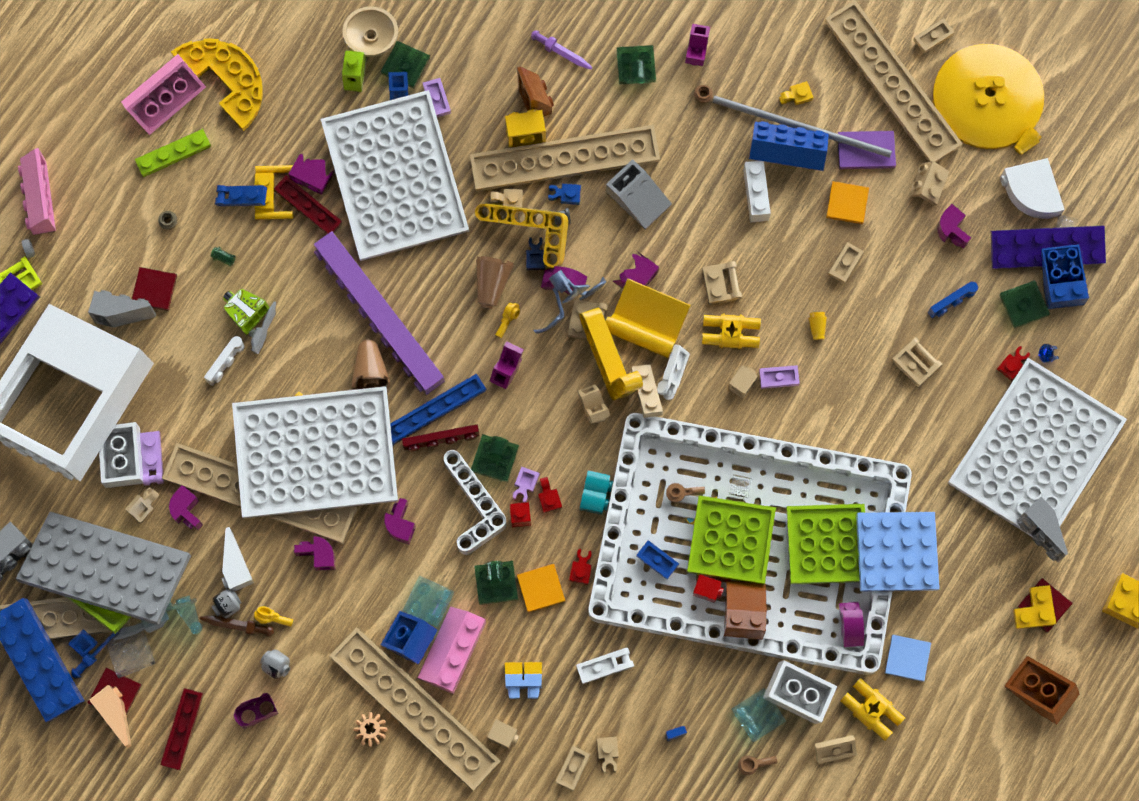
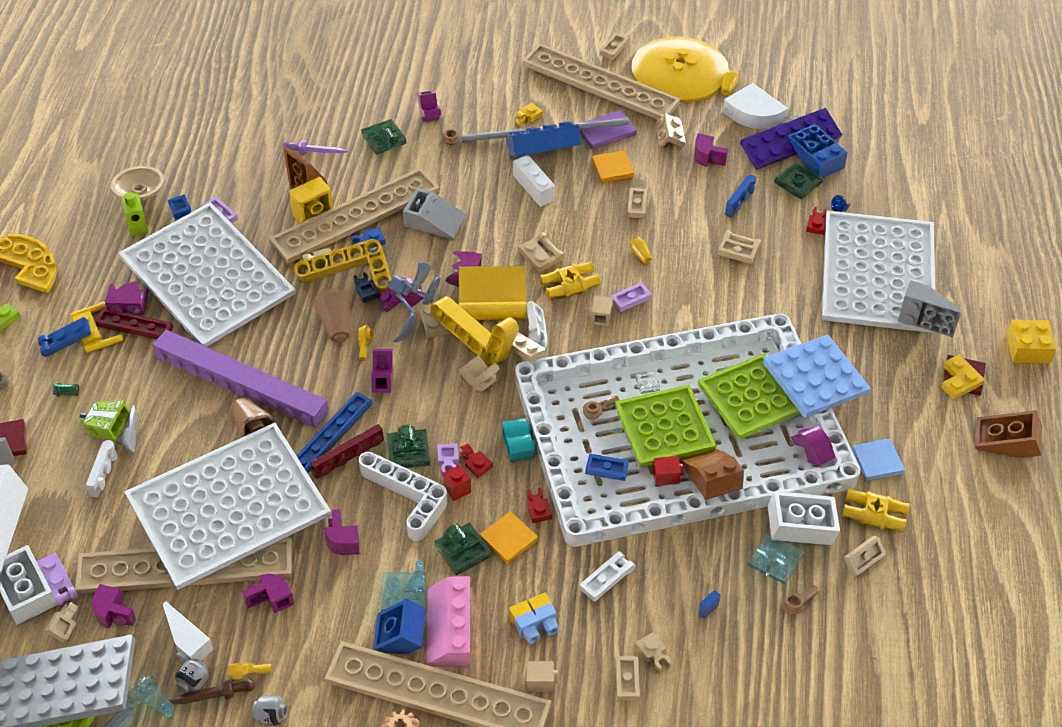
camera: 25 degrees left, 25 degrees down
clear green plate [381,41,430,89] -> none

